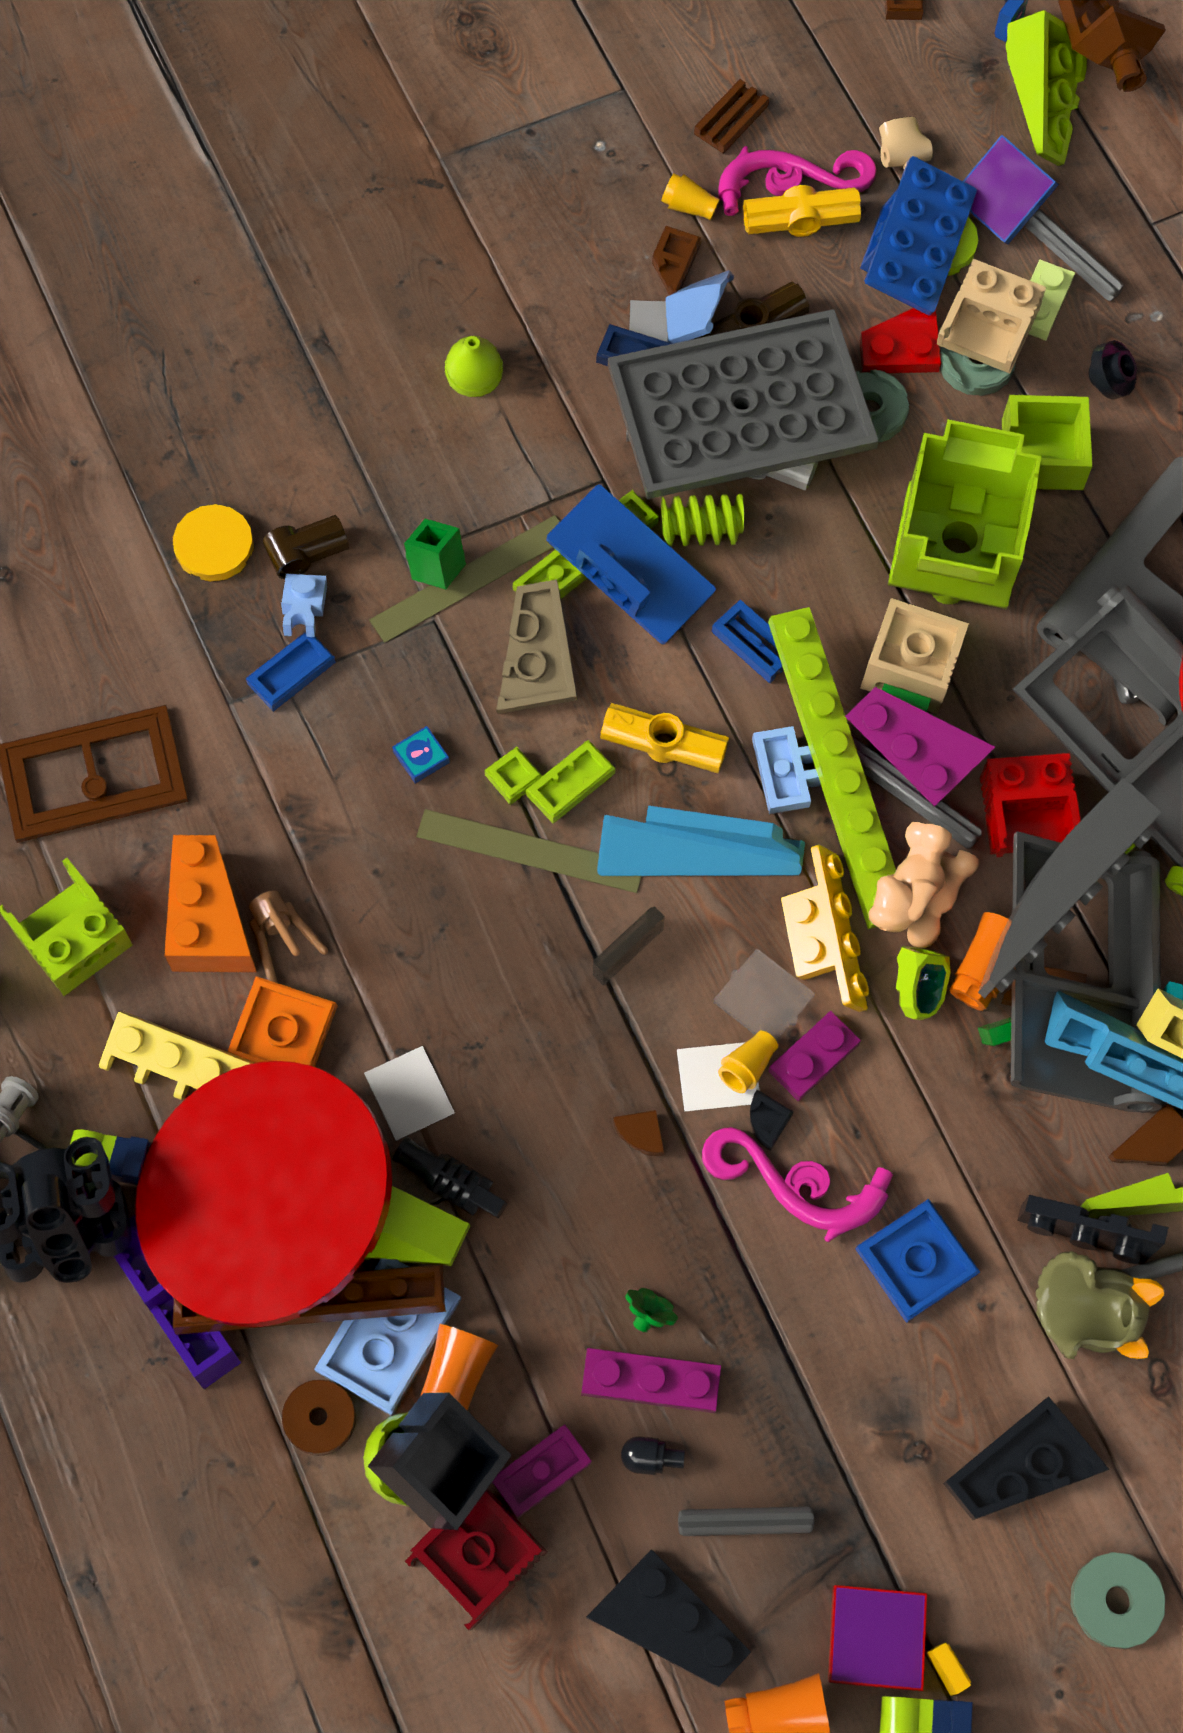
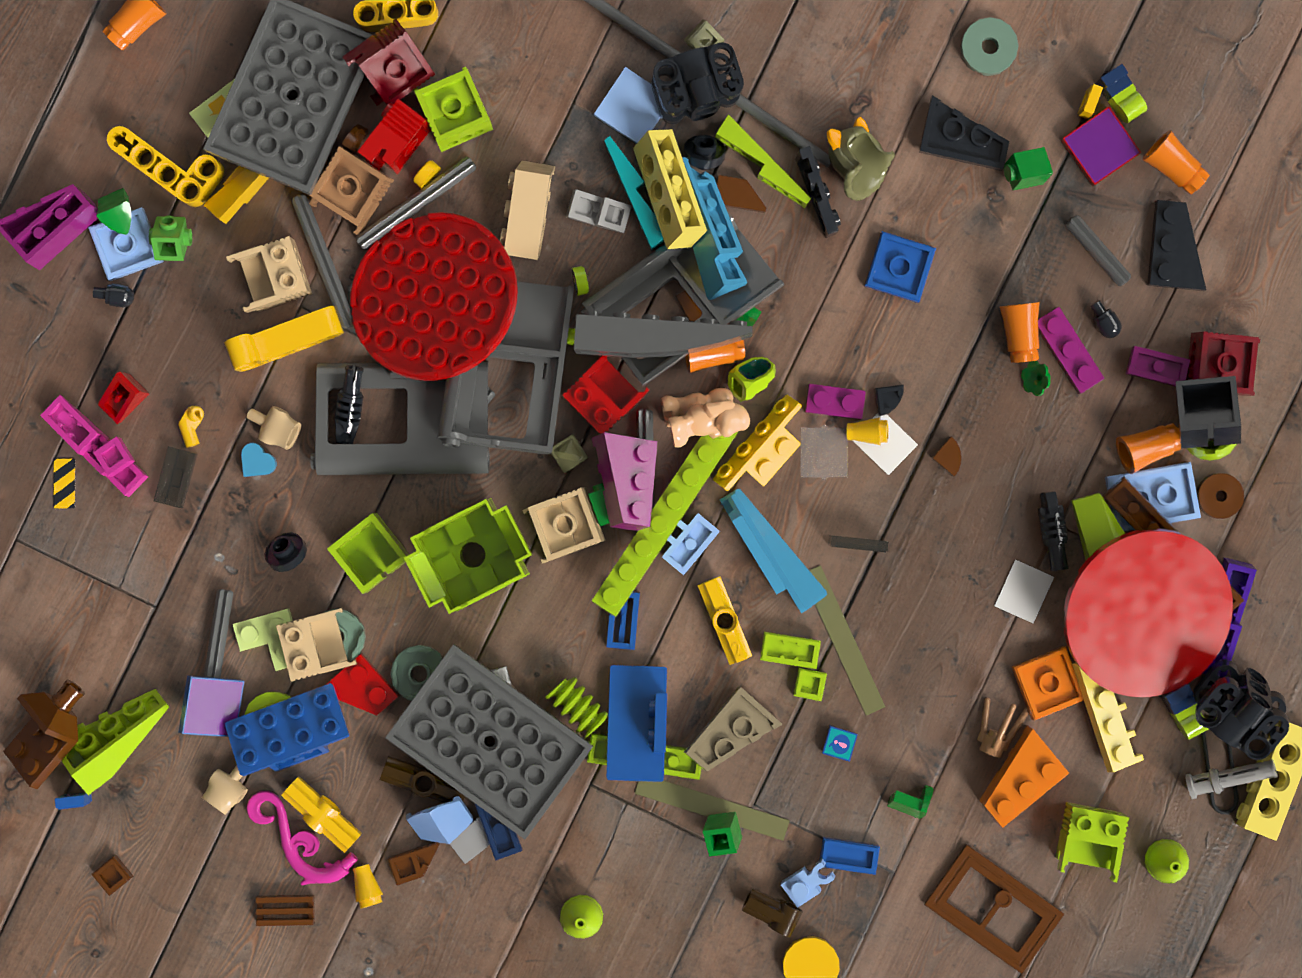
camera: 120 degrees left, 20 degrees up
dark pink plant [702,1127,893,1242] -> none
none -> olive tile [552,434,588,473]
none -> green tile [887,785,934,819]
none -> orange plant [999,302,1040,363]
none -> green brick [1004,147,1053,191]

